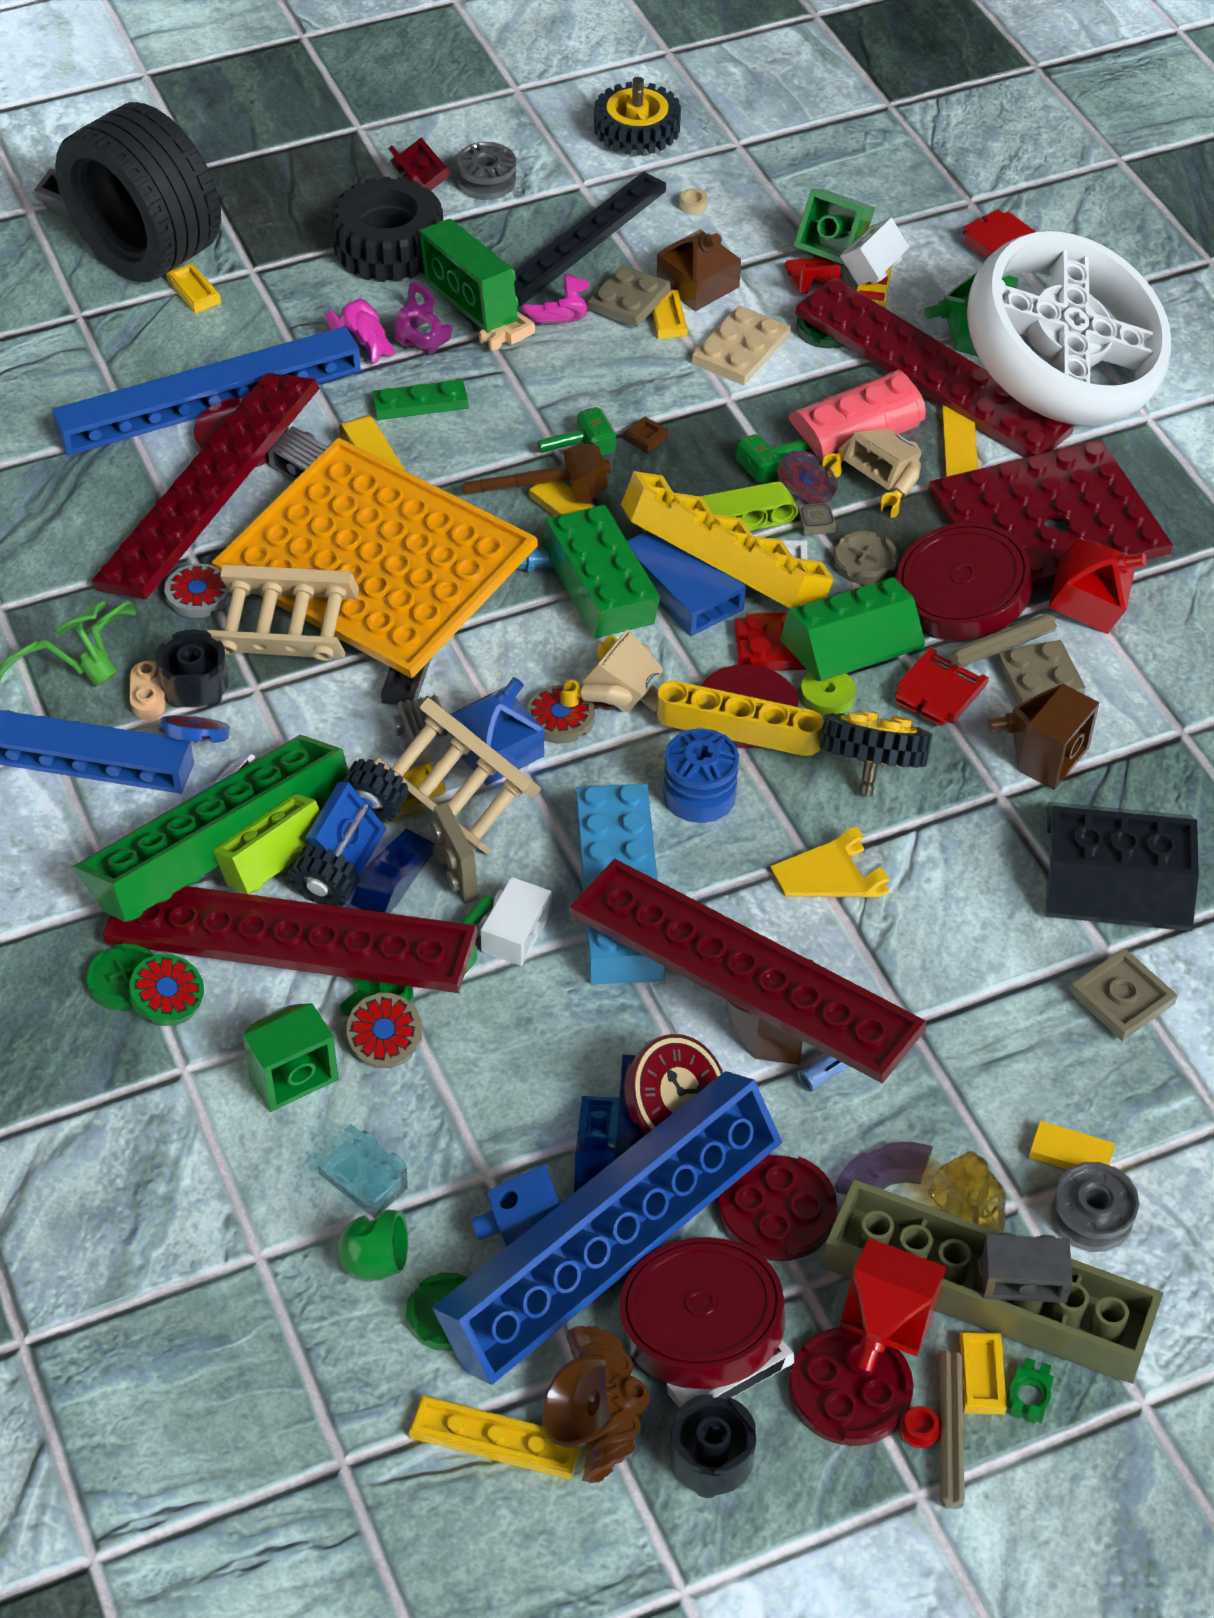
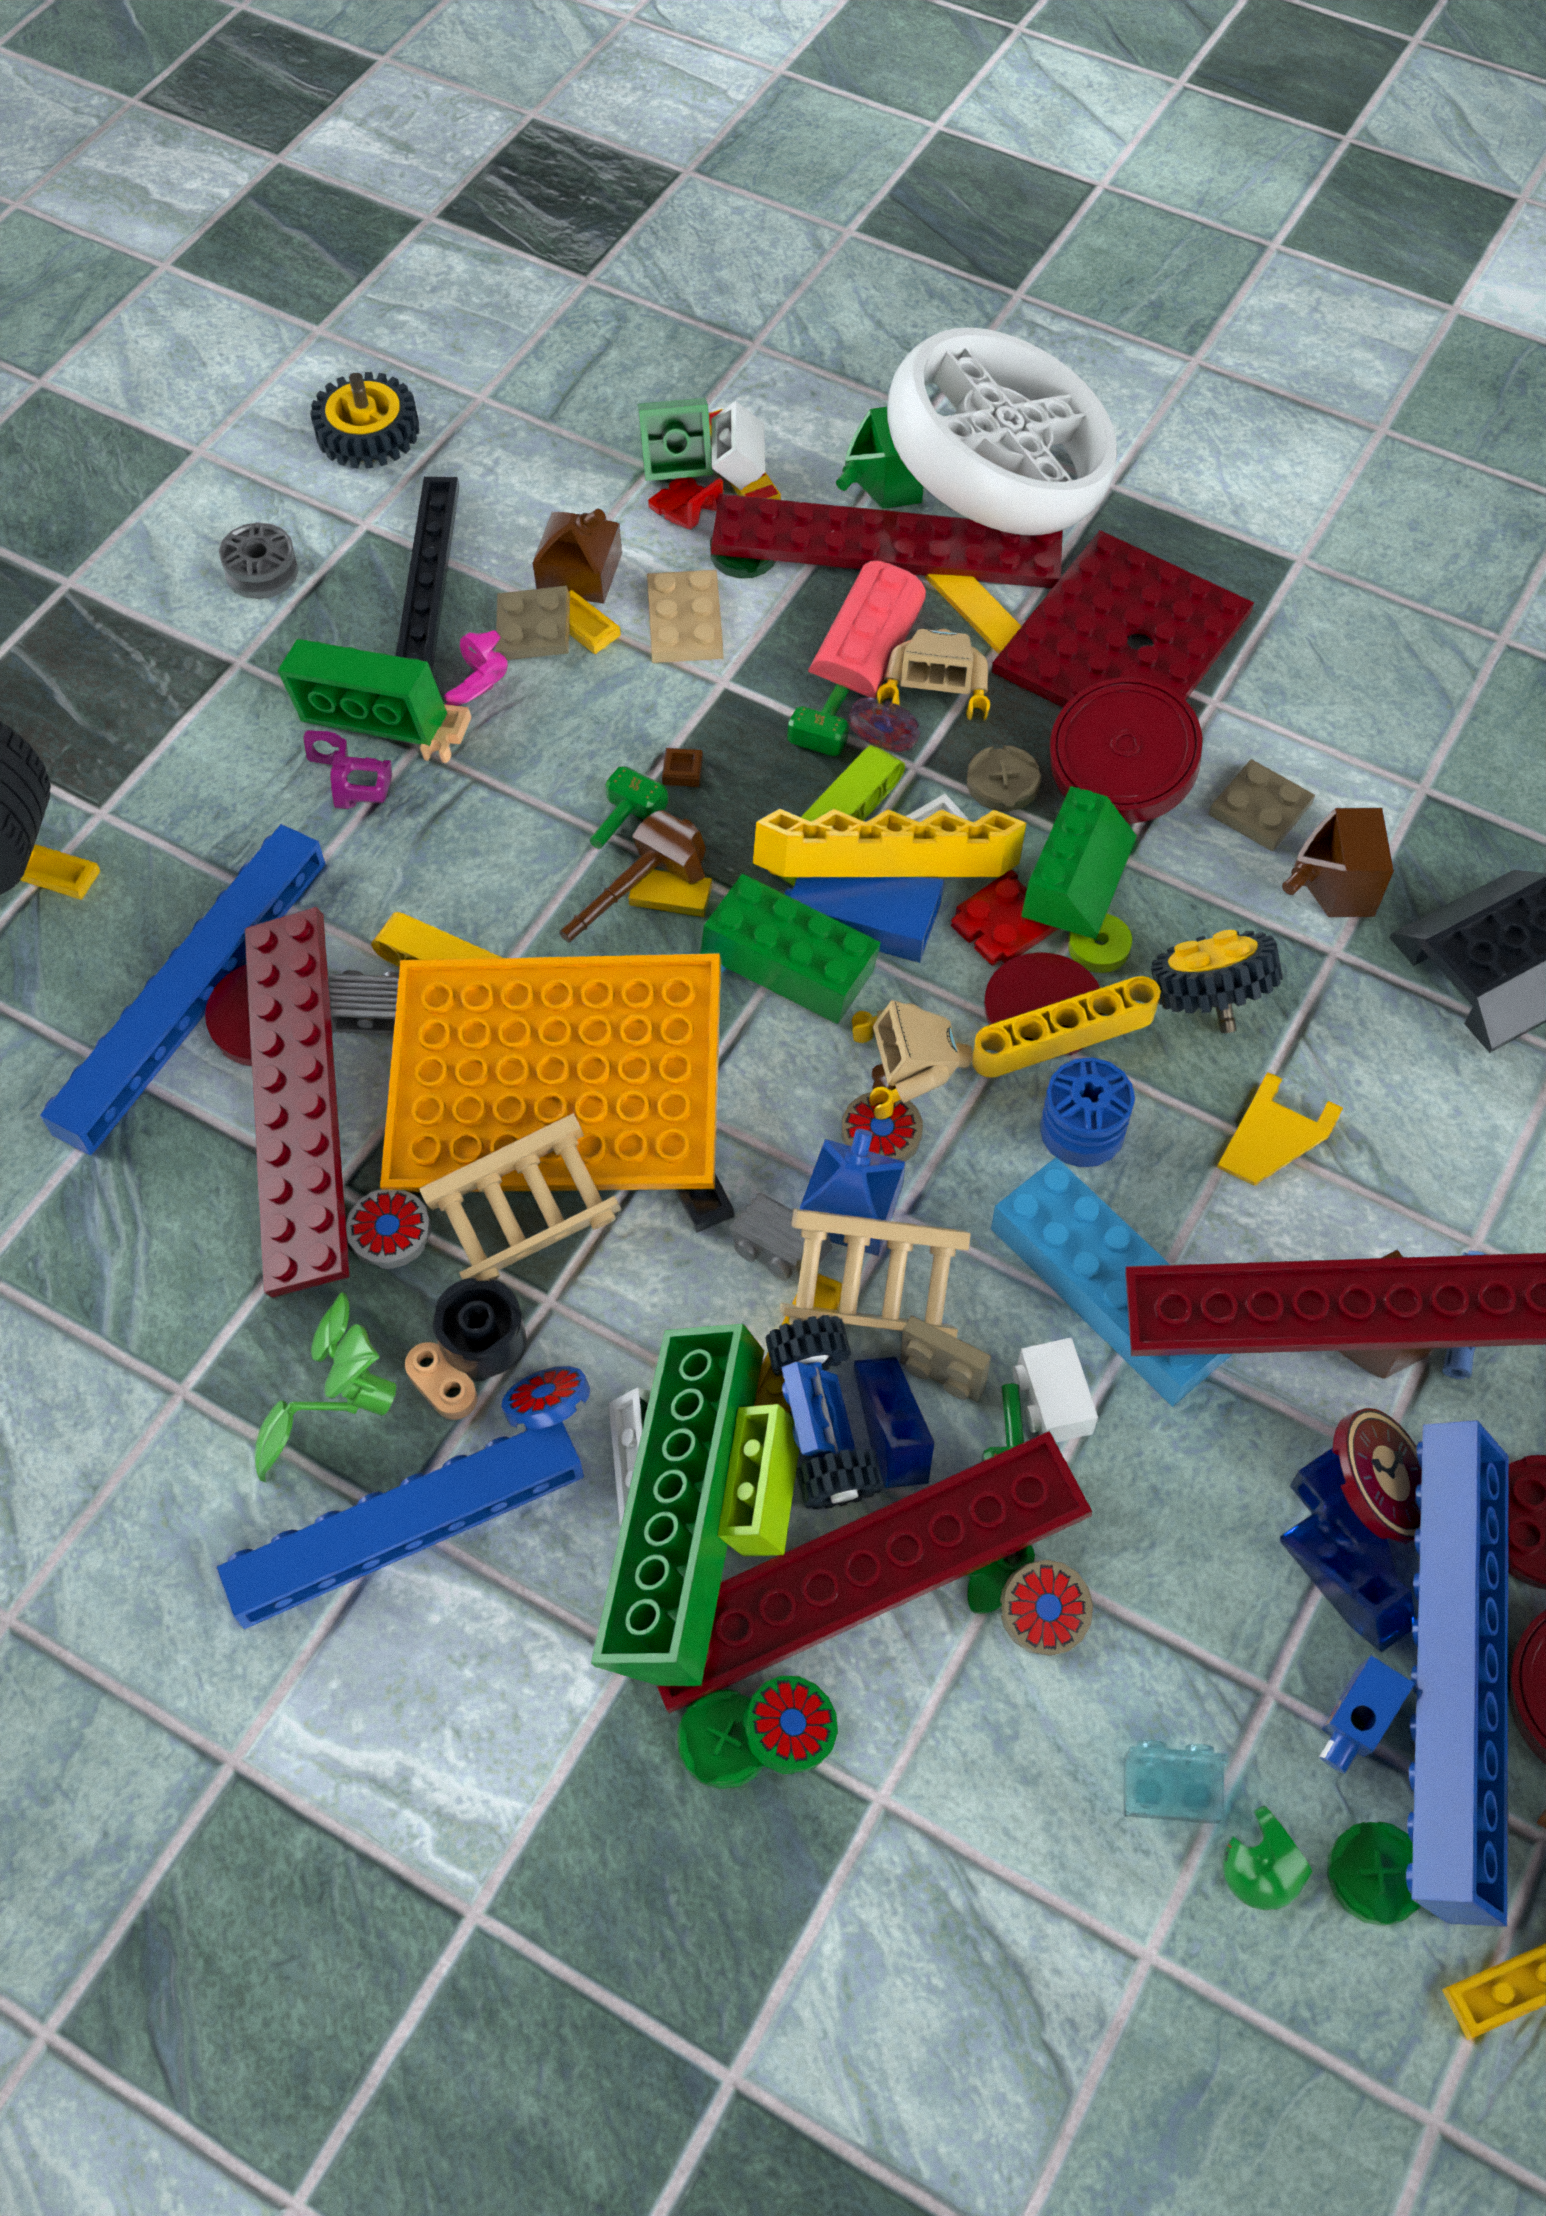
camera: 35 degrees left, 10 degrees up
green piece [243,1003,339,1112] -> none
dark pink hair [325,298,395,364] -> none
black tyre [331,176,443,282] -> none
green plate [372,379,469,421] -> none
dark red bracket [388,137,451,190] -> none
tan tile [679,188,708,215] -> none
dark tan tile [797,502,836,536] -> none
red plate [895,647,989,727] -> none
dark tan axle [949,614,1057,668] -> none
red plate [961,209,1036,259] -> none
red piece [1049,538,1147,634] -> none

